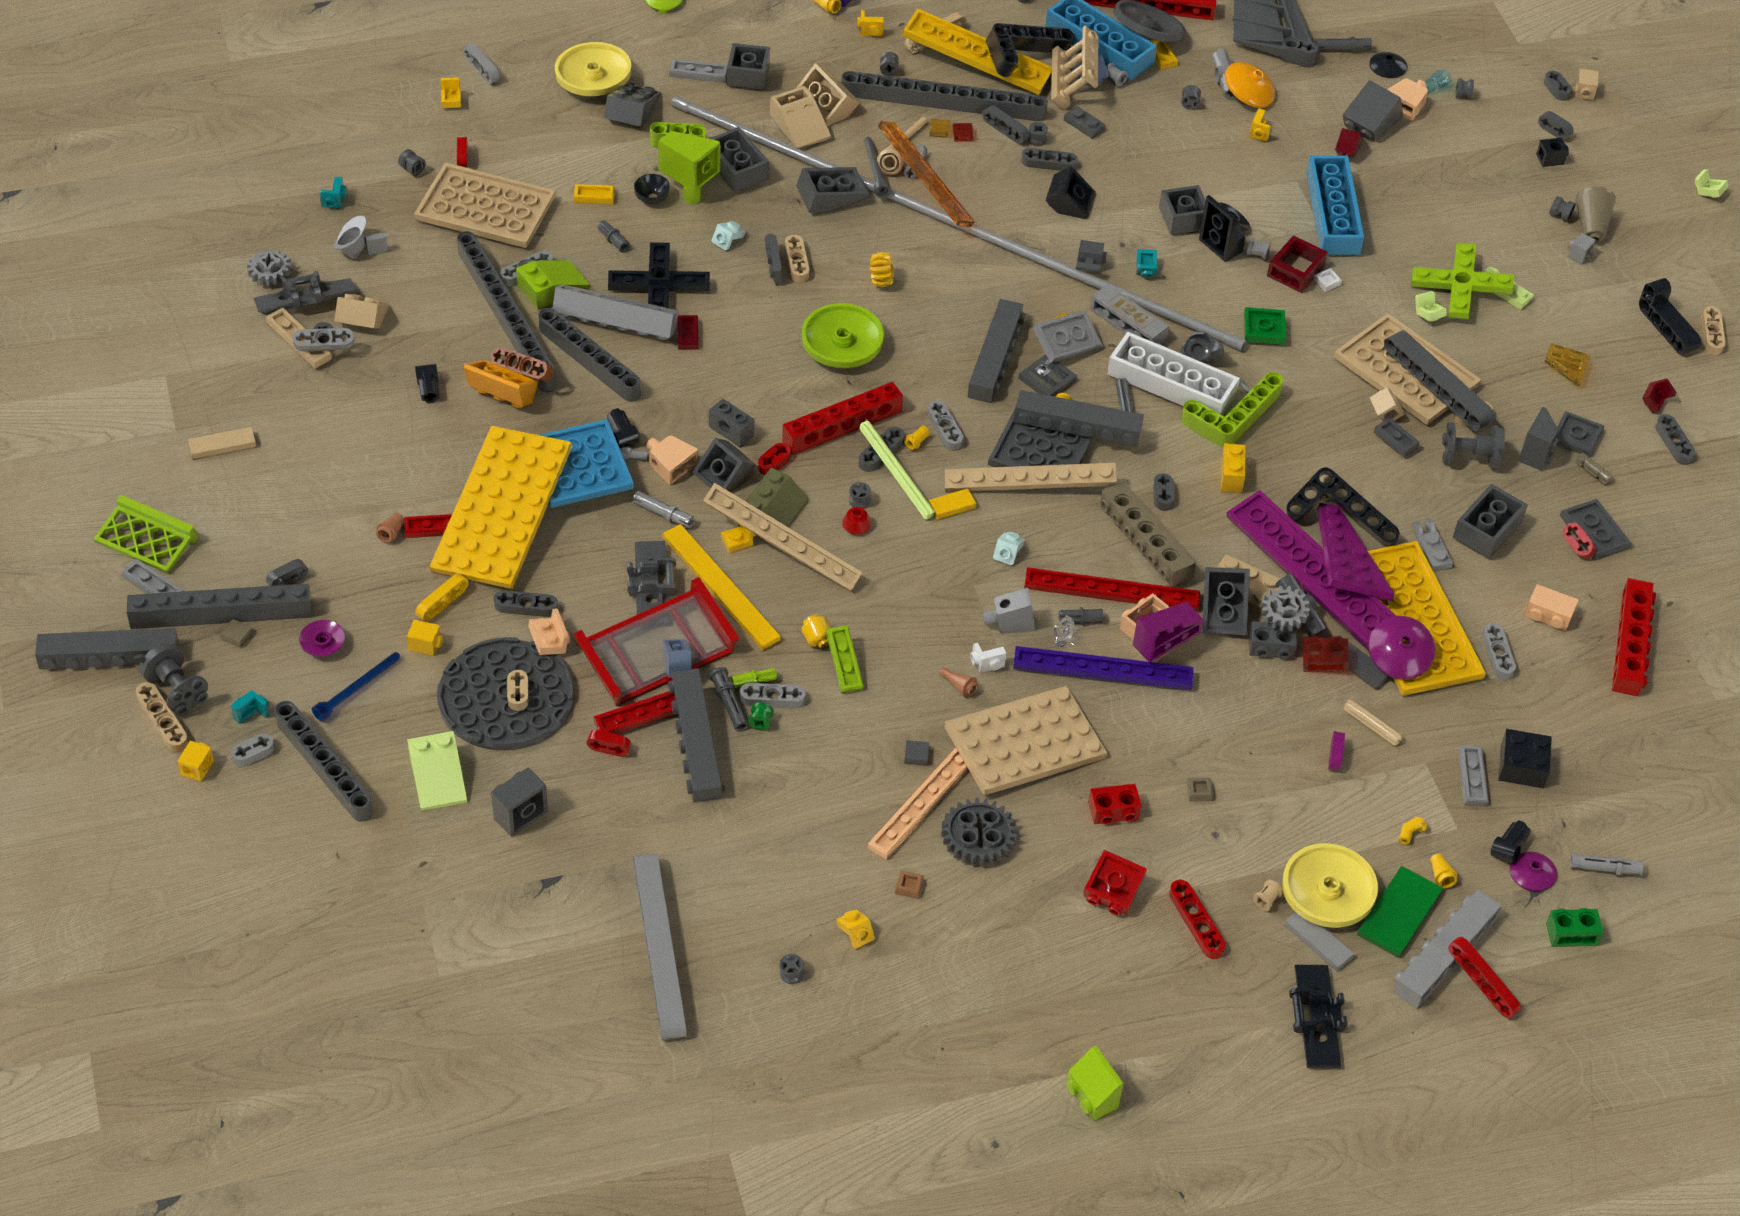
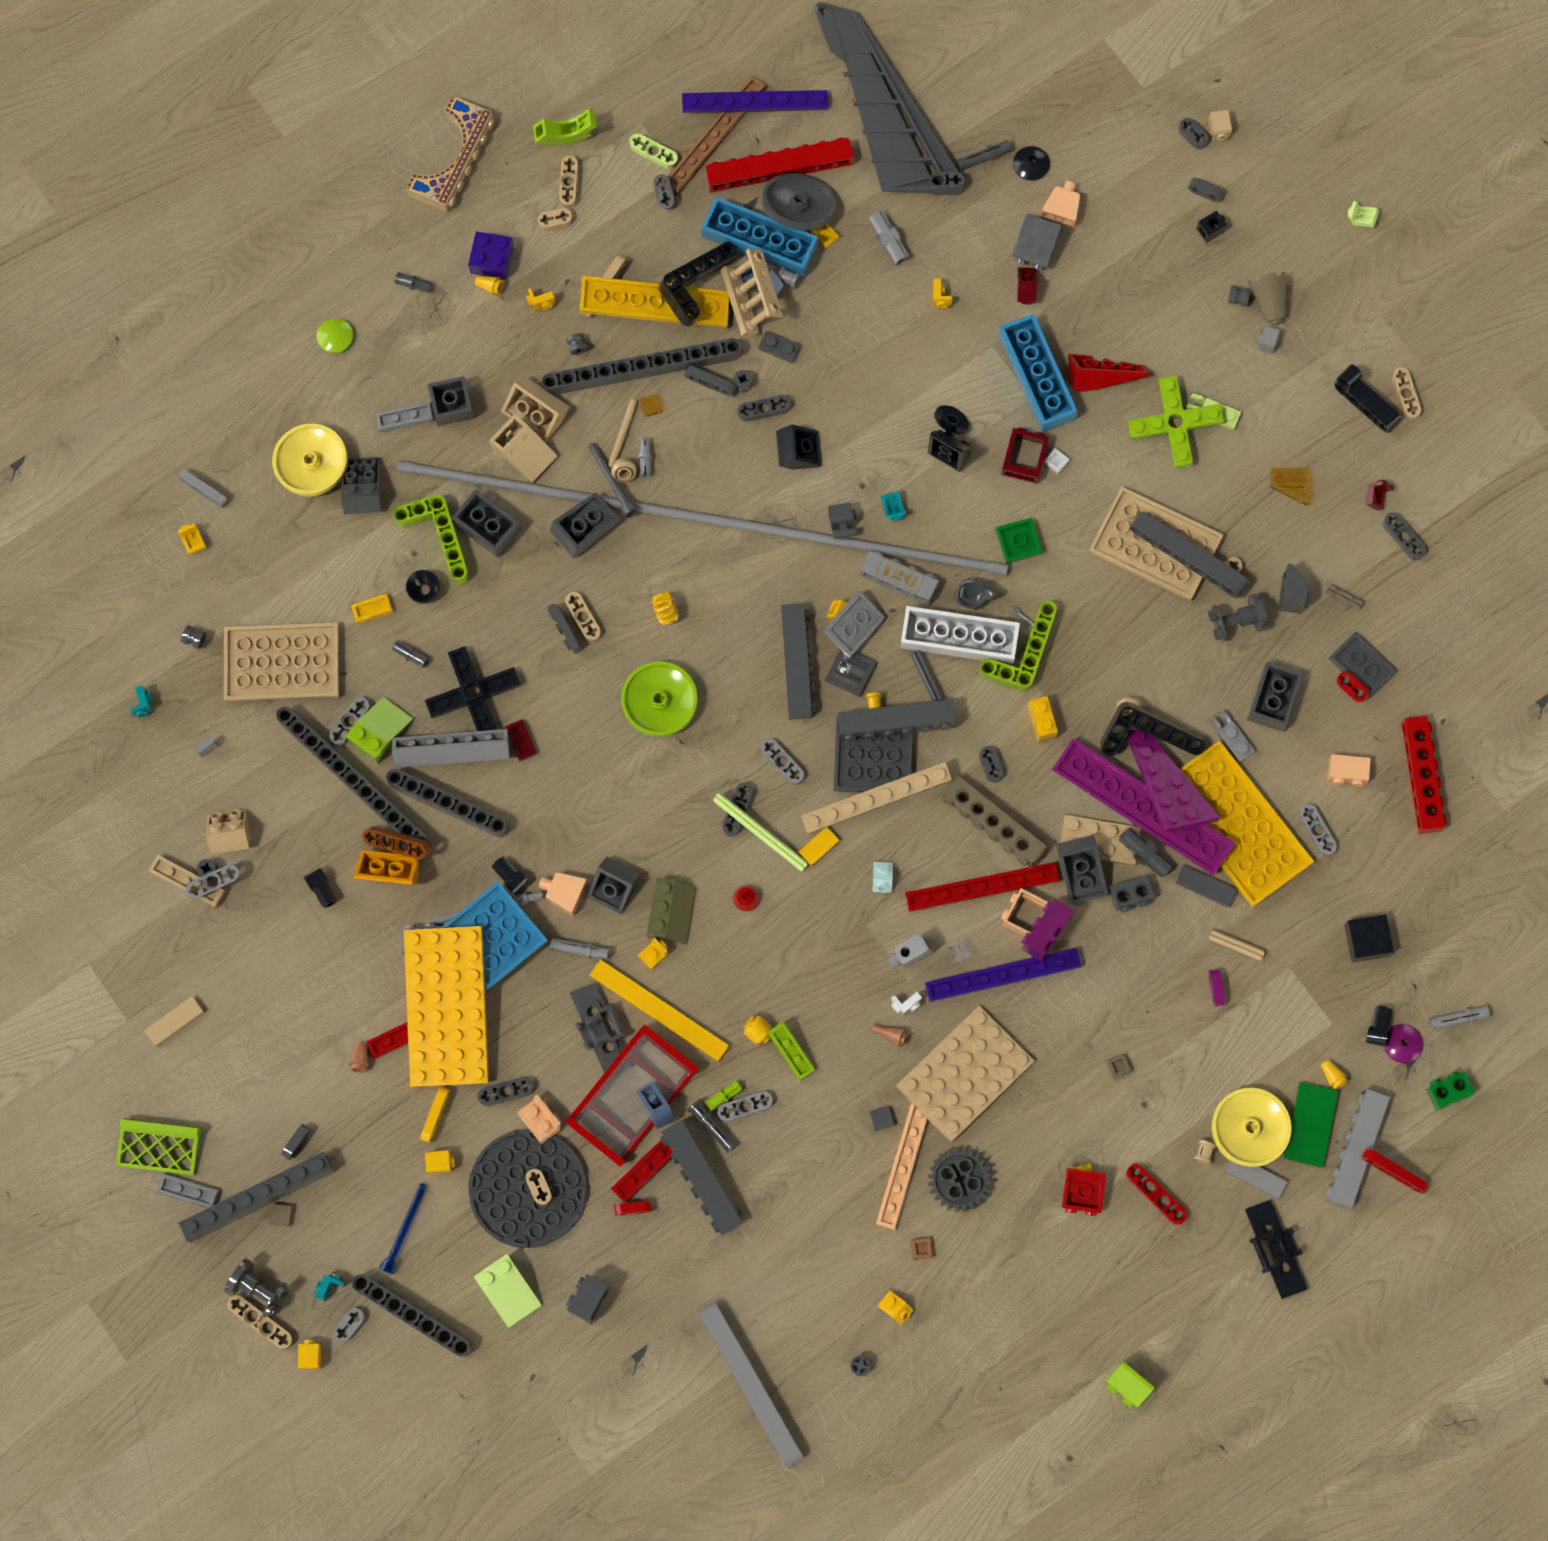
camera: 15 degrees left, 25 degrees up
dark grey brick [35,628,179,670] -> none
light grey gear [246,248,292,286] -> none
dark grey piece [254,271,356,314] -> none
magenta dish [299,620,345,657] -> none
light grey piece [333,216,367,259] -> none
red beam [457,137,468,168] -> none
lime slope [658,131,720,192] -> none
tan plate [703,483,863,592] -> none
dark grey brick [709,399,755,448] -> none
light aqua bracket [711,221,746,250] -> none
green wheel [748,702,774,731] -> none
red beam [758,443,791,475] -> none
red brick [782,381,903,455] -> none
dark grey wheel [849,482,871,509] -> none
clear orange tile [878,121,975,227] -> none
yellow pin [905,425,930,450] -> none
clear red tile [952,123,974,141] -> none
dark grey axle [1058,607,1103,625] -> none
red brick [1088,783,1142,824] -> none
dark grey brick [1159,185,1206,235] -> none
dark grey wheel [1181,85,1201,110] -> none
light orange dish [1225,62,1275,108] -> none
light grey bush [1246,238,1271,260] -> none
light grey gear [1261,586,1310,631] -> none
clear red brick [1303,636,1349,672] -> none
magenta dish [1368,616,1435,680] -> none
tan brick [1370,387,1404,421] -> none
dark grey plate [1374,417,1420,457] -> none
yellow arm [1399,817,1428,845] -> none
yellowish green bracket [1415,291,1447,322] -> none
clear light blue cone [1425,69,1451,93] -> none
dark grey wheel [1455,78,1474,99] -> none
light grey tile [1458,745,1488,807] -> none
dark grey tile [1556,411,1604,457] -> none
none -> red wedge [1068,354,1149,392]

